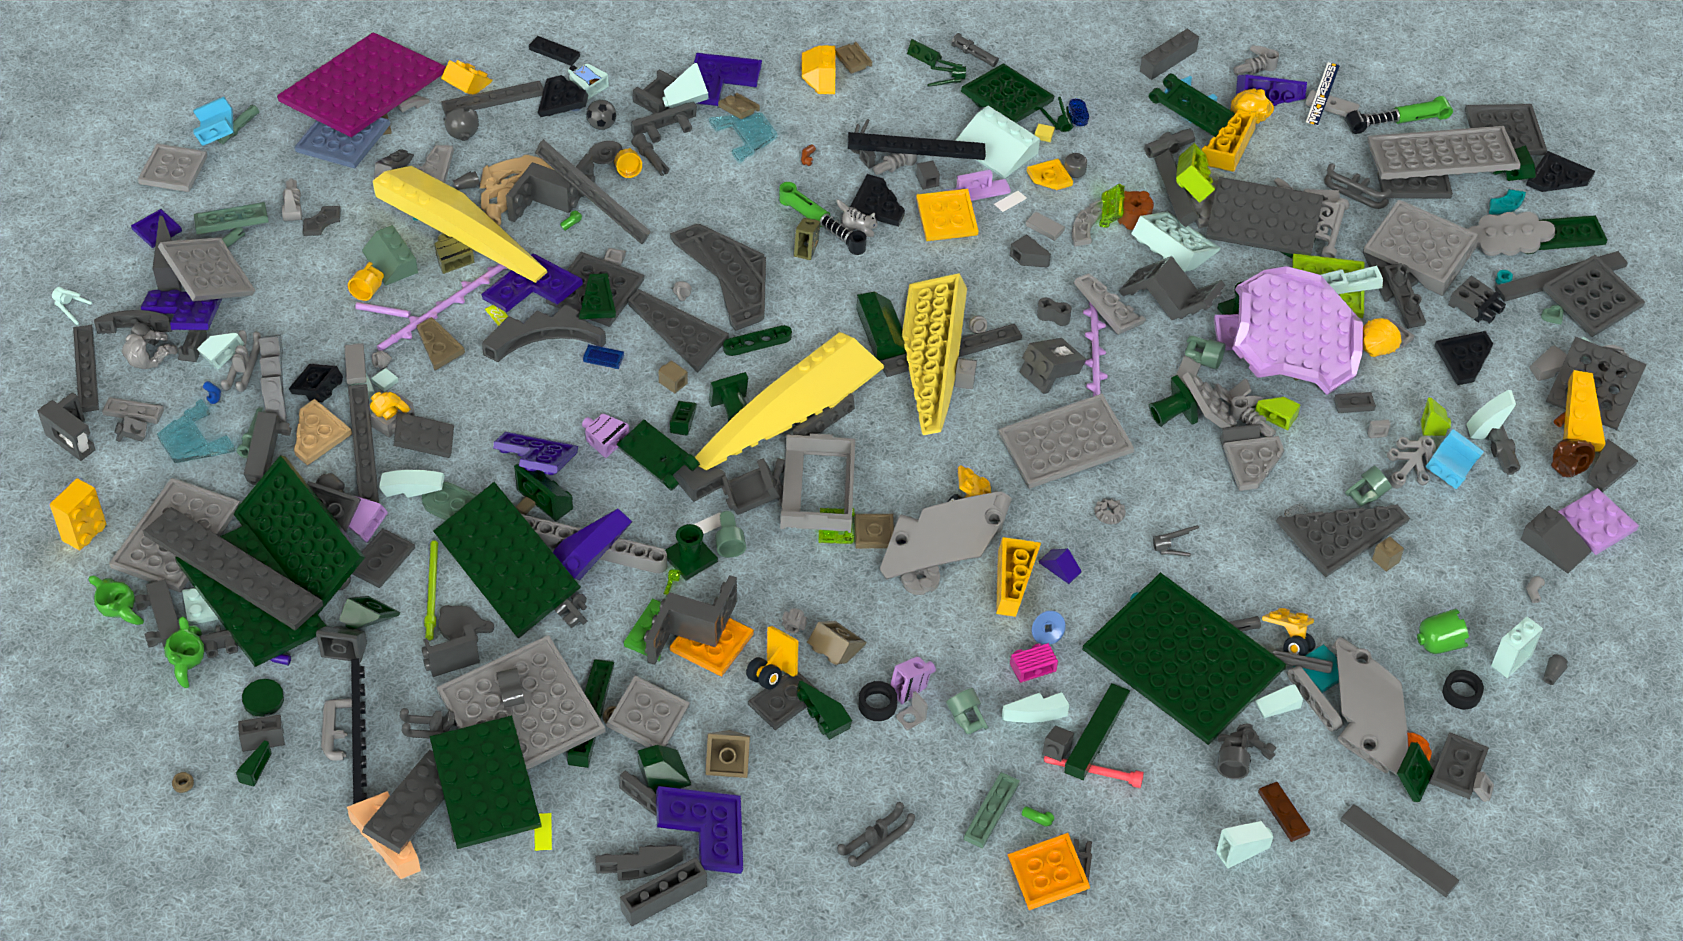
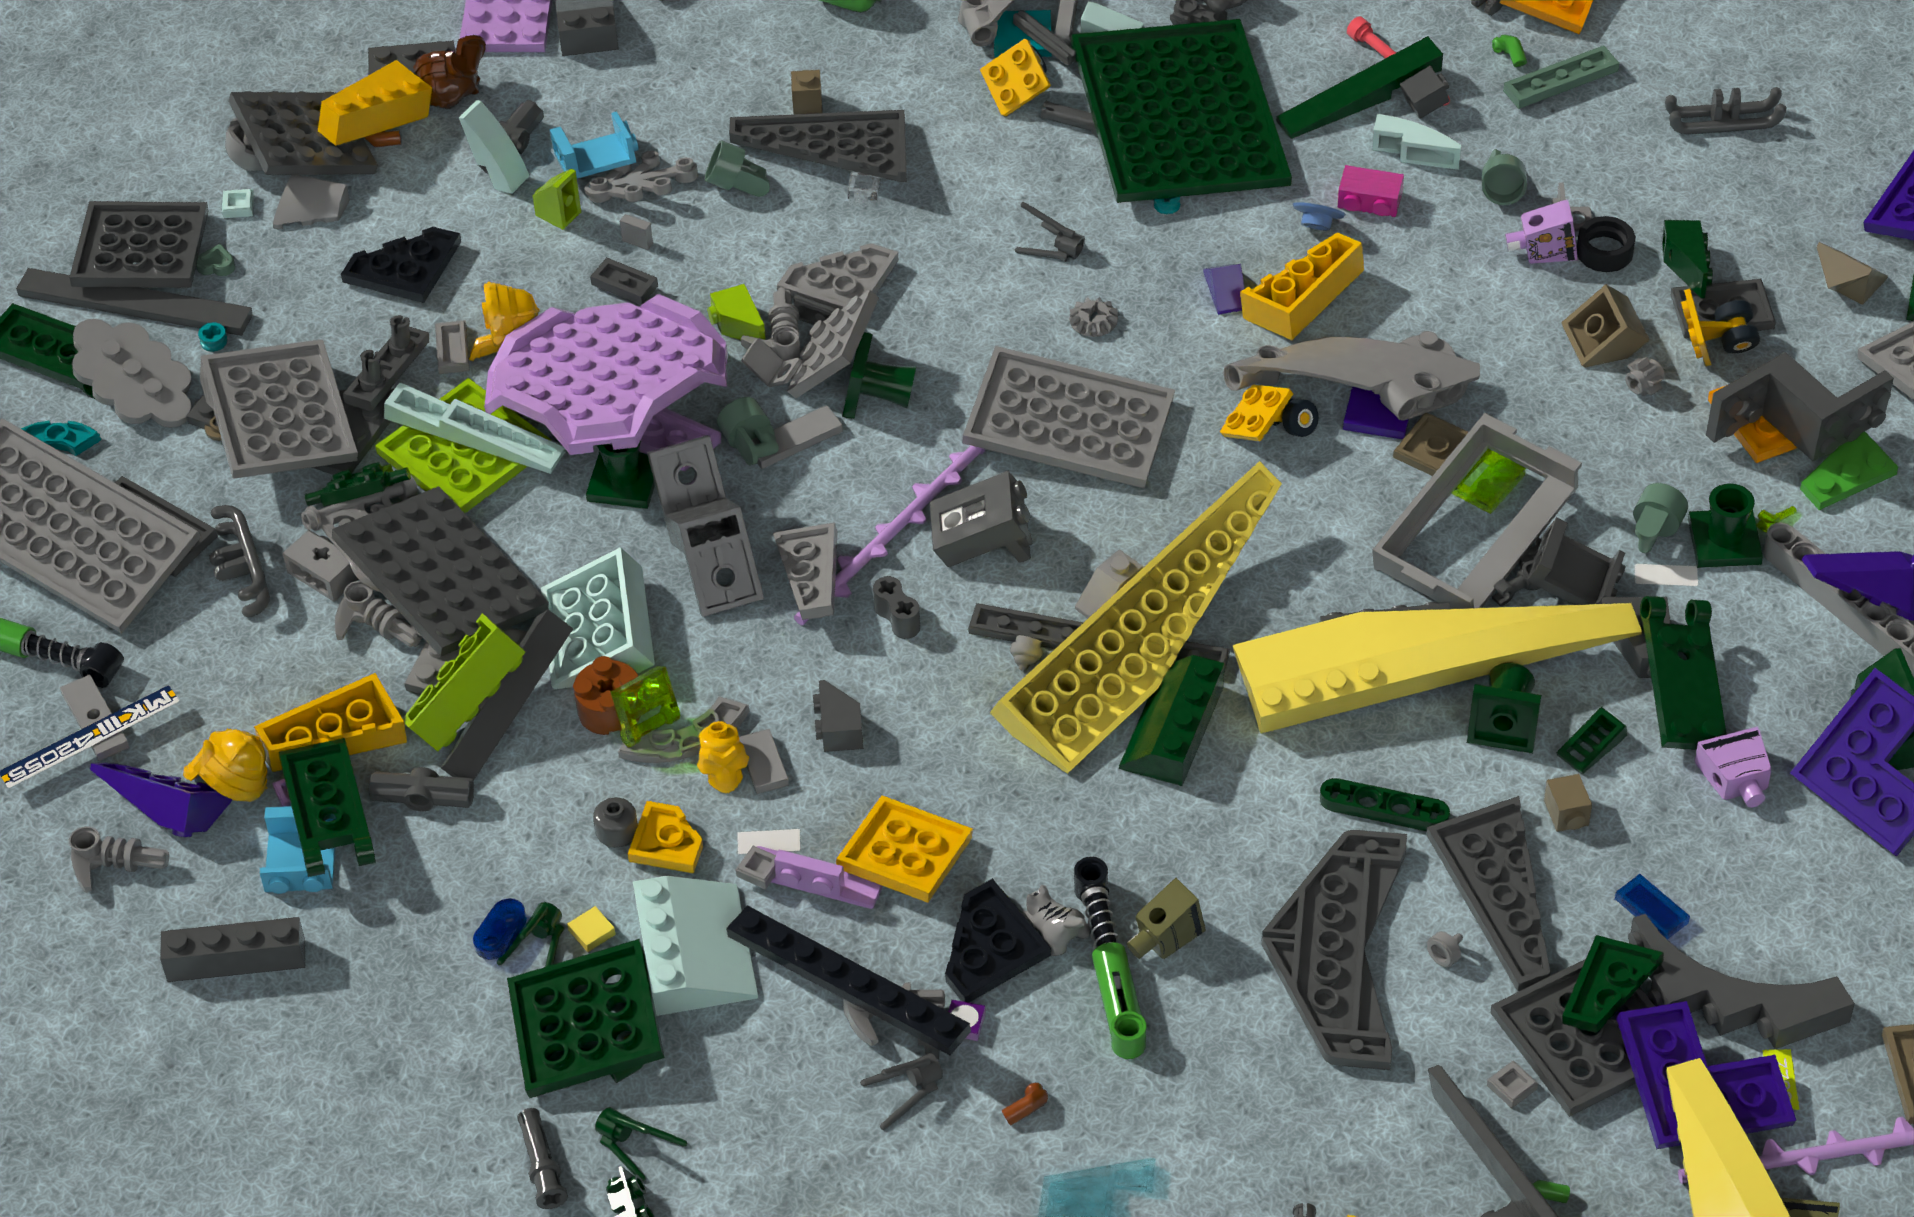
camera: 140 degrees left, 0 degrees up
dark grey brick [916,160,940,190] -> none
dark grey hips [1448,275,1506,324] -> none
none -> dark green plate [305,462,411,507]
none -> yellow head [697,721,749,793]
none -> light grey tile [736,845,776,890]
none -> tile [948,999,986,1041]

